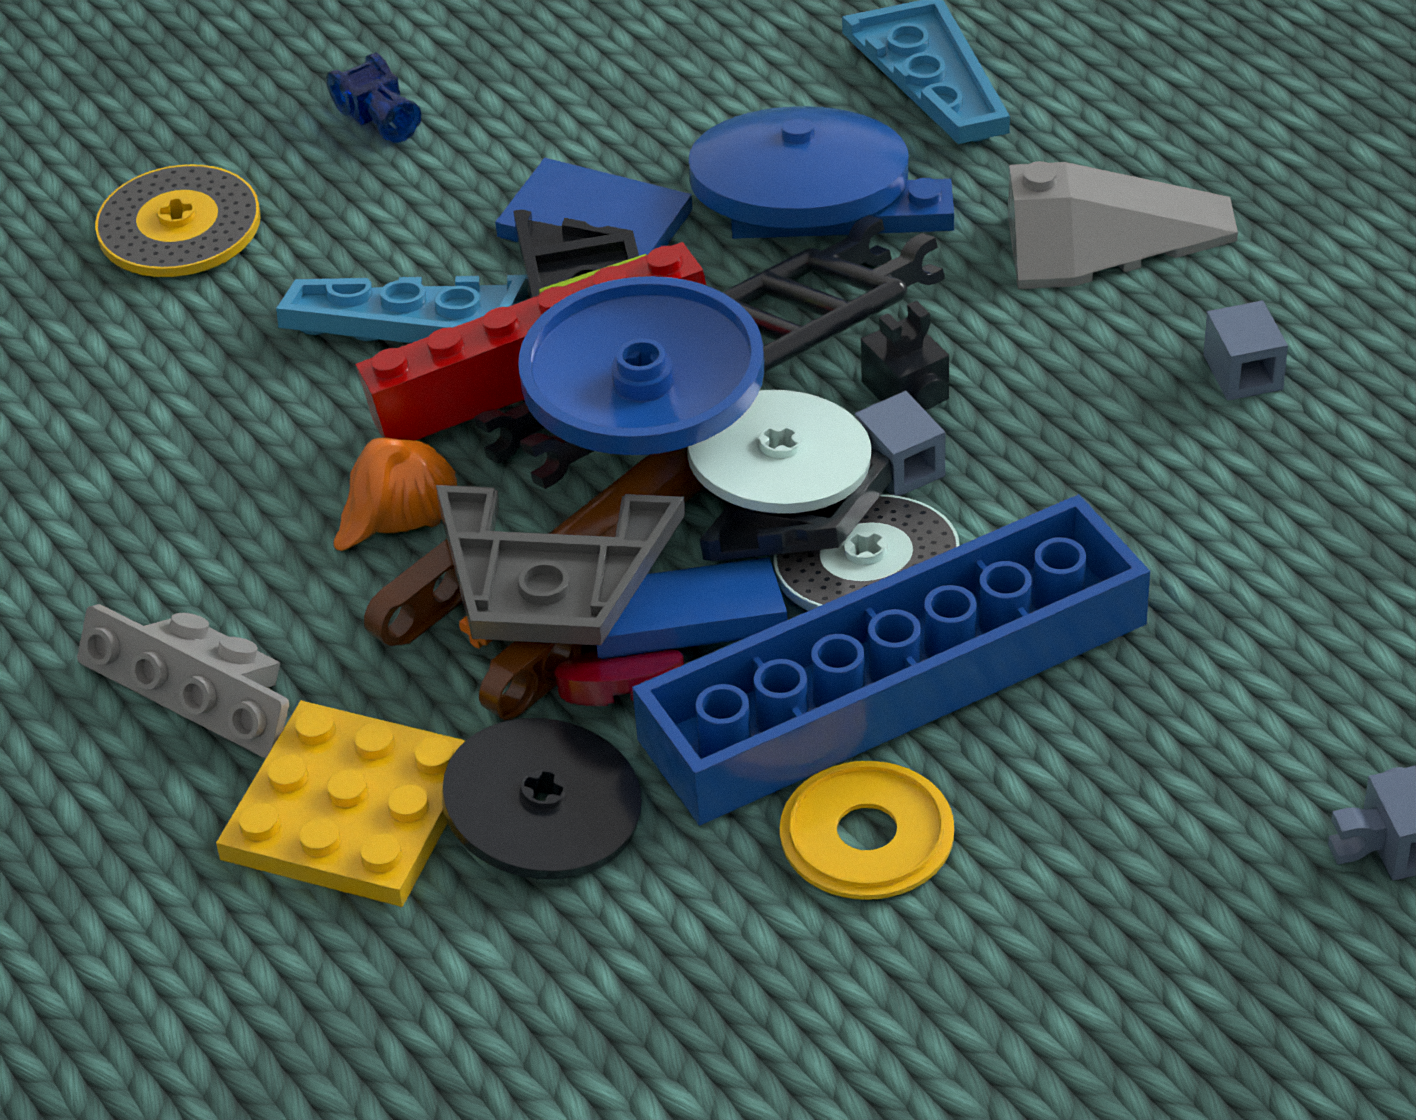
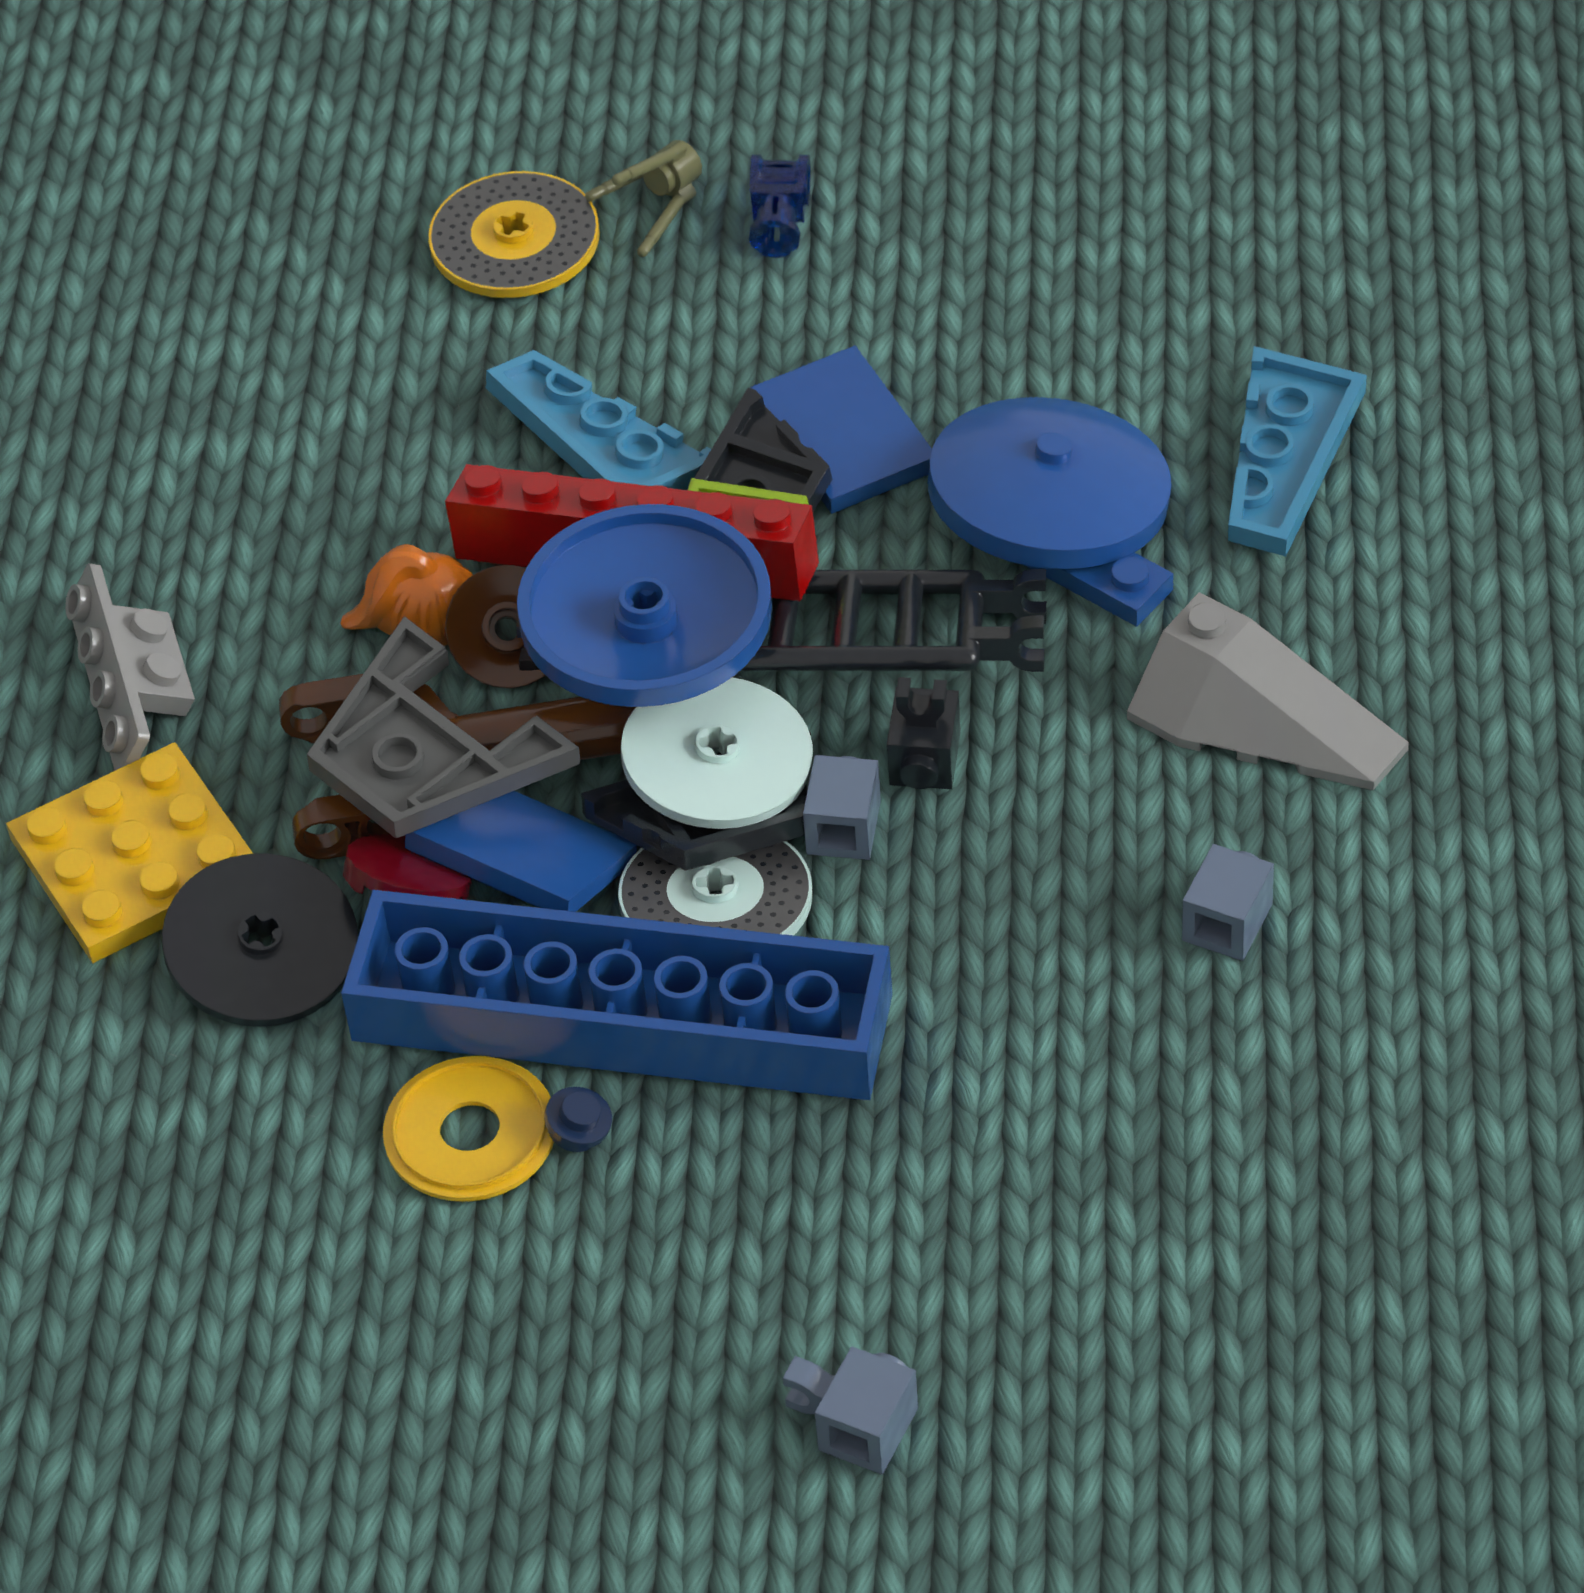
camera: 40 degrees right, 5 degrees up
none -> reddish brown dish [445,565,545,688]
none -> dark blue plate [544,1087,612,1152]
none -> olive plant [585,140,702,257]

